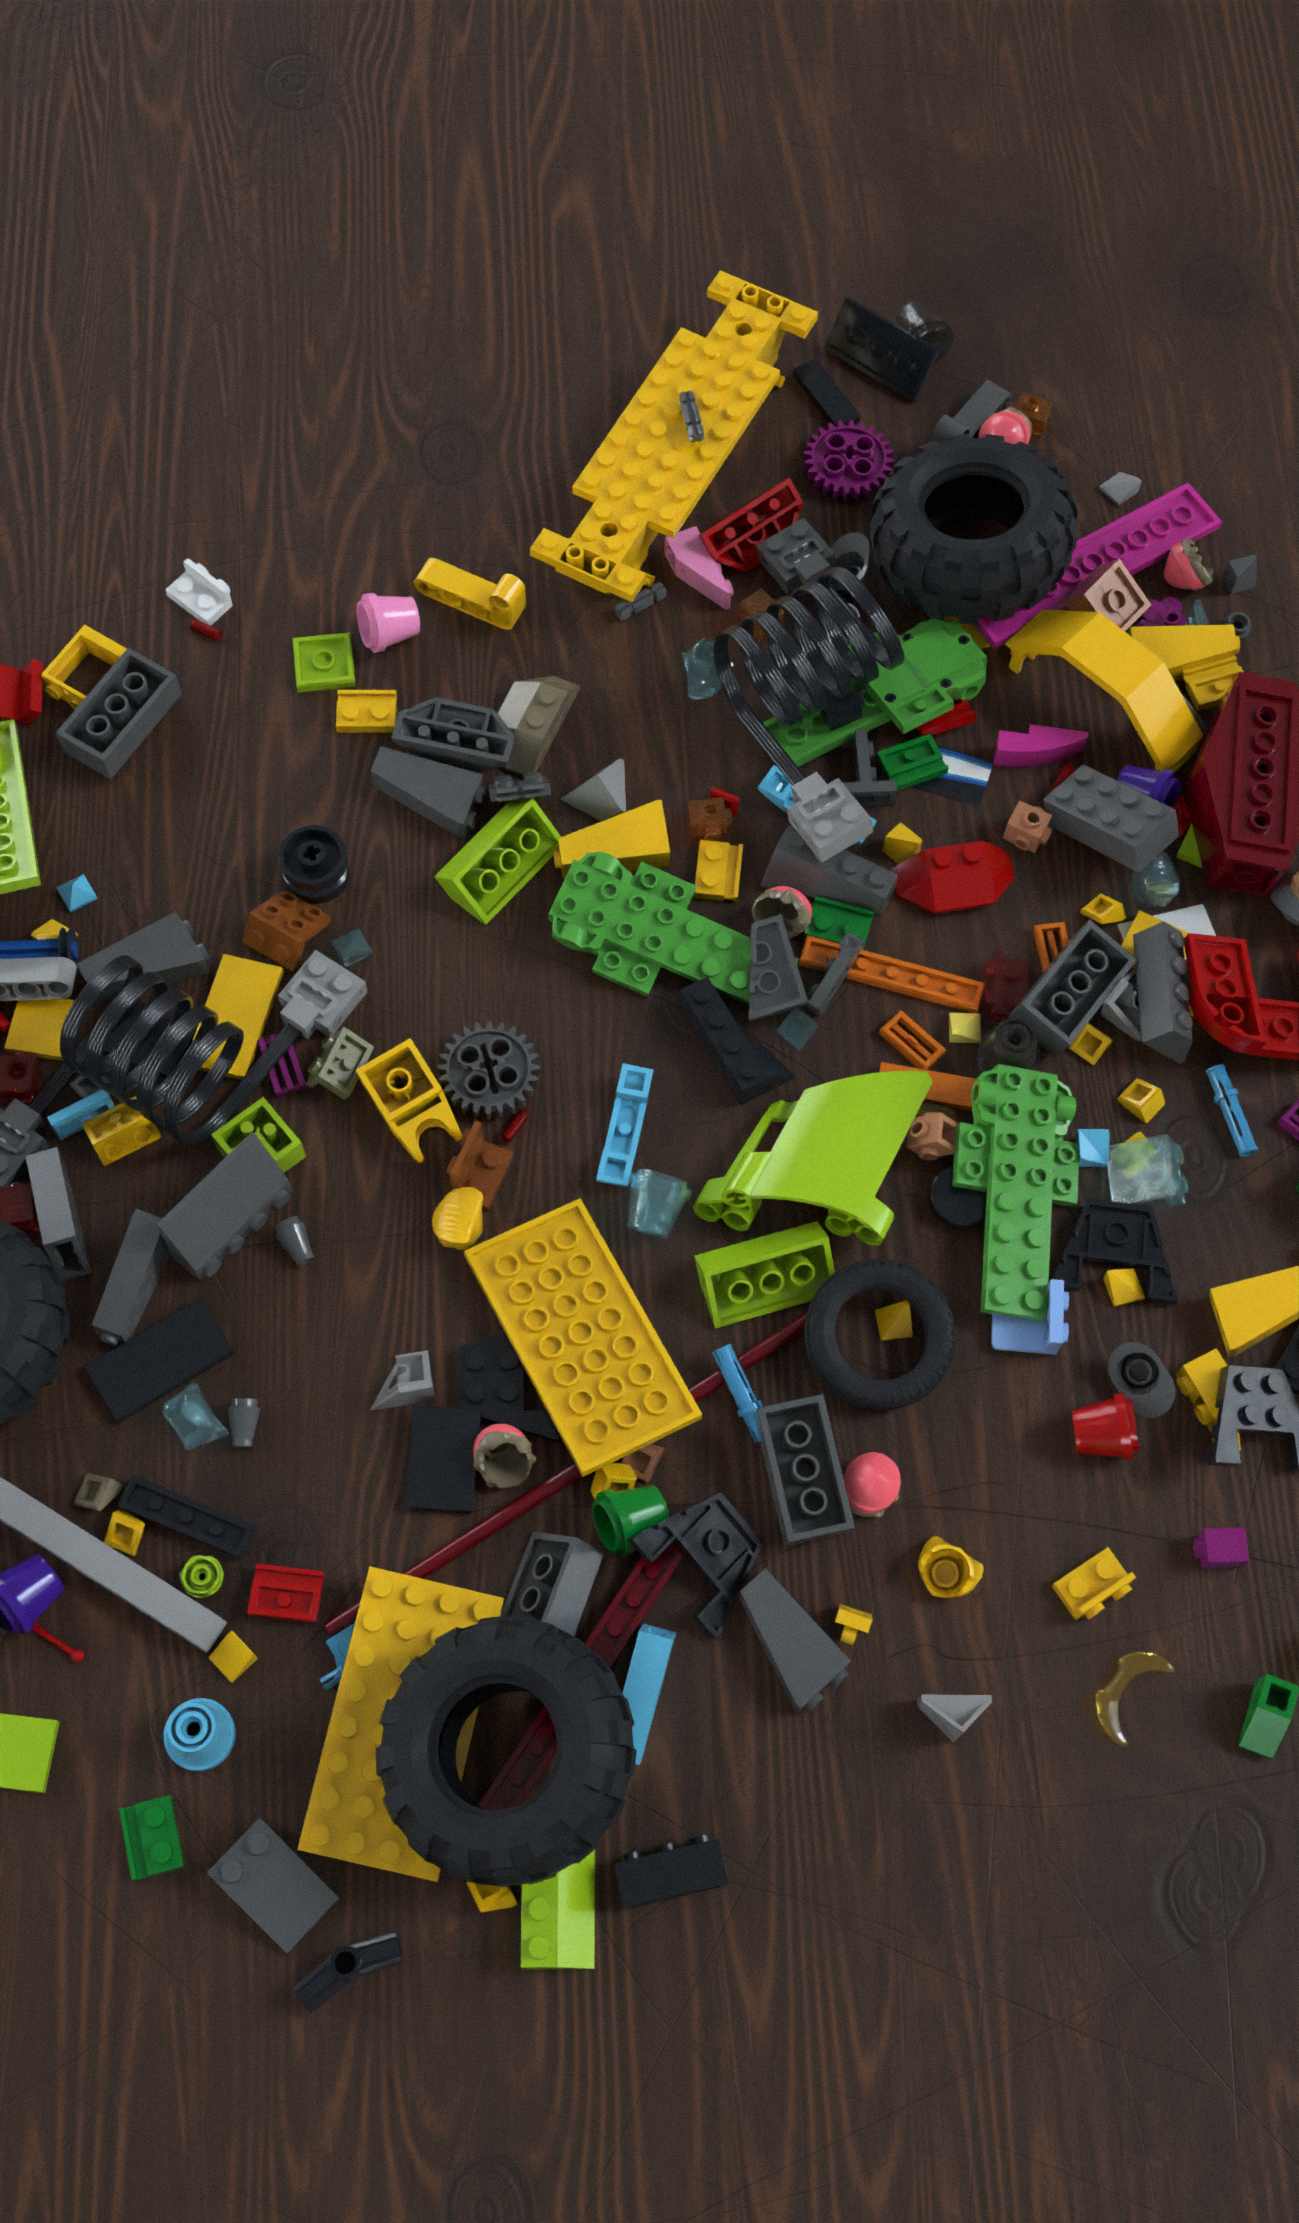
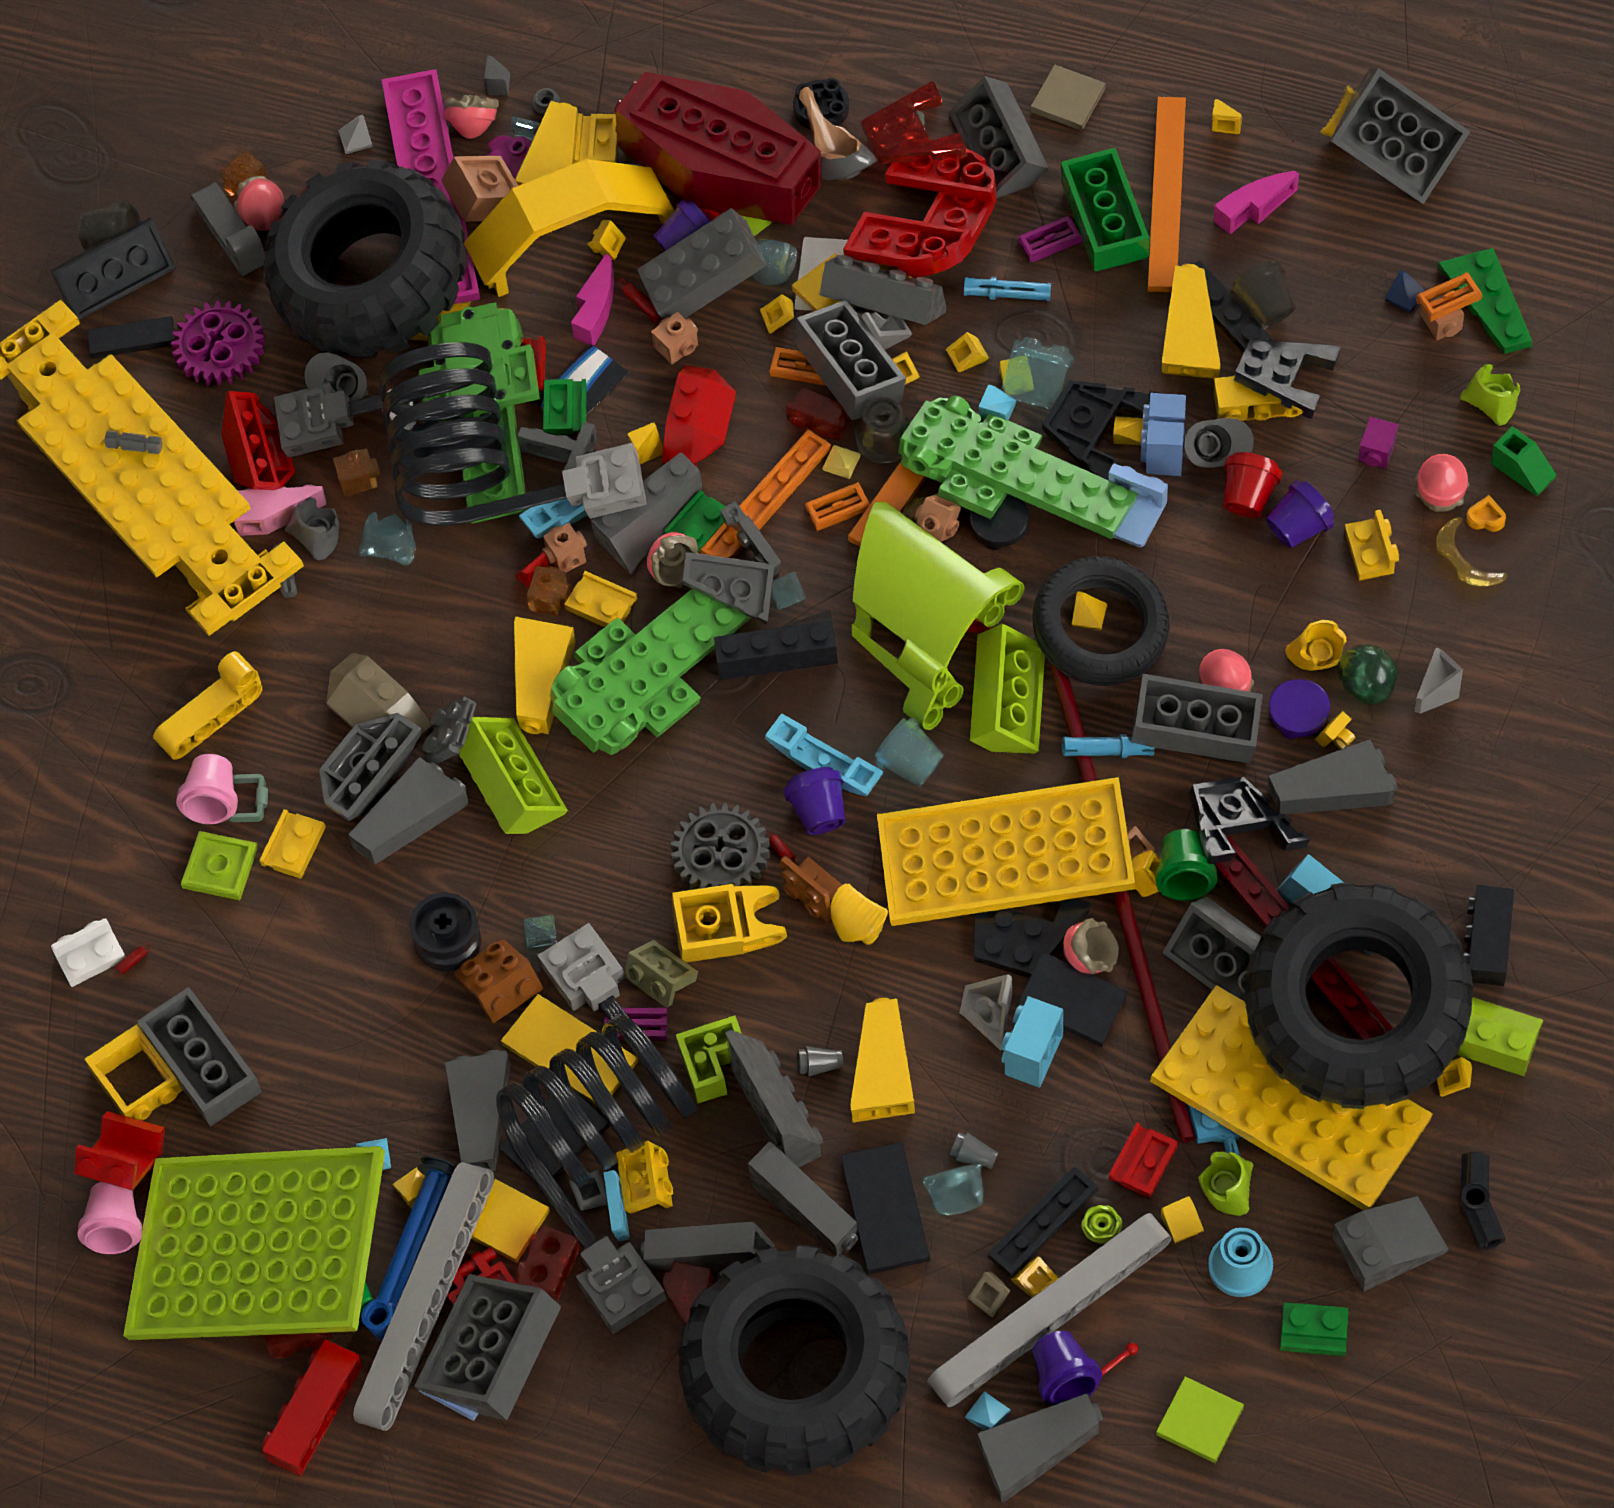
camera: 60 degrees left, 5 degrees down
light grey slope [560,758,626,821] -> none
none -> sand green piece [229,774,268,823]
none -> dark grey hair [285,497,339,560]
none -> nougat brick [542,523,587,575]
none -> yellow tile [587,220,626,260]
none -> dark purple piece [783,767,846,835]
none -> yellow slope [850,998,915,1123]
none -> medium azure brick [1001,996,1063,1088]
none -> medium blue piece [1141,393,1186,476]
none -> lime hair [1198,1152,1253,1216]
none -> dark purple piece [1265,480,1335,549]
none -> dark purple tile [1269,679,1330,739]
none -> clear green piece [1337,644,1398,705]
none -> coral hair [1414,454,1469,512]
none -> light orange tile [1466,495,1506,532]

